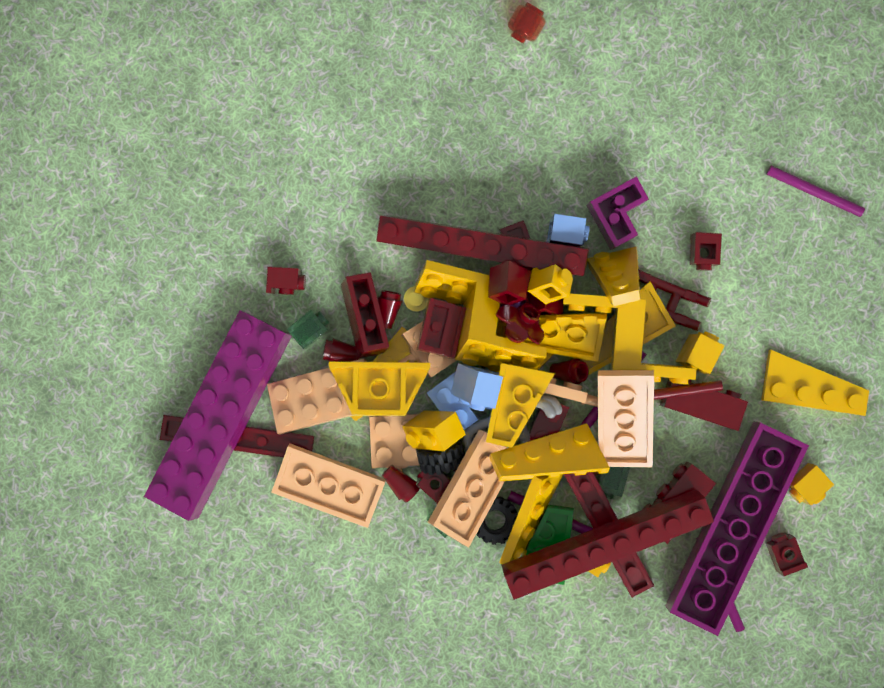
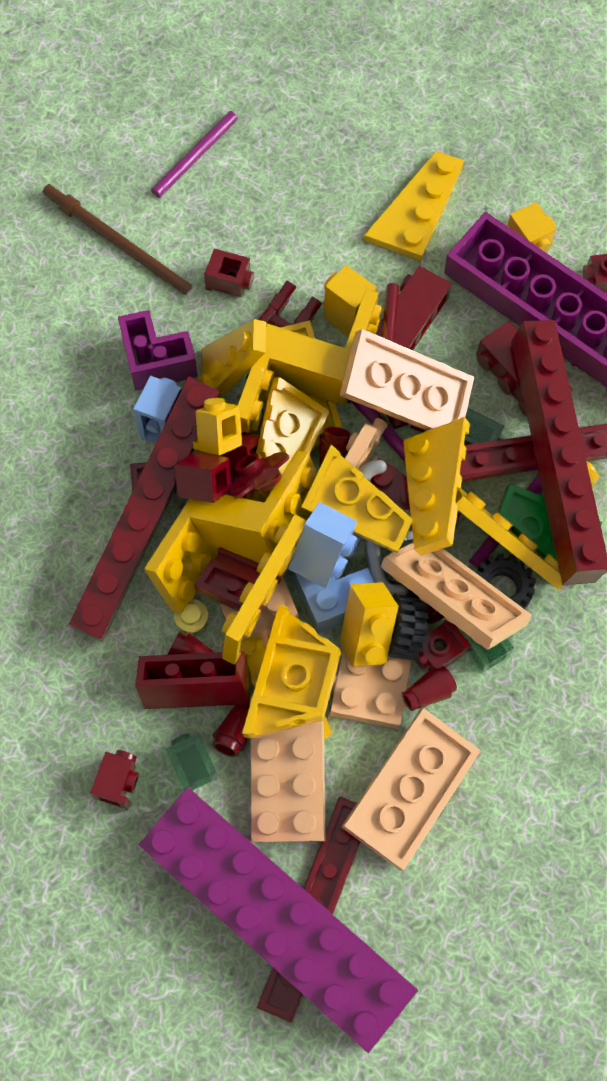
camera: 80 degrees left, 20 degrees down
none -> reddish brown bar [43,184,192,295]
none -> yellow wing [221,515,307,665]

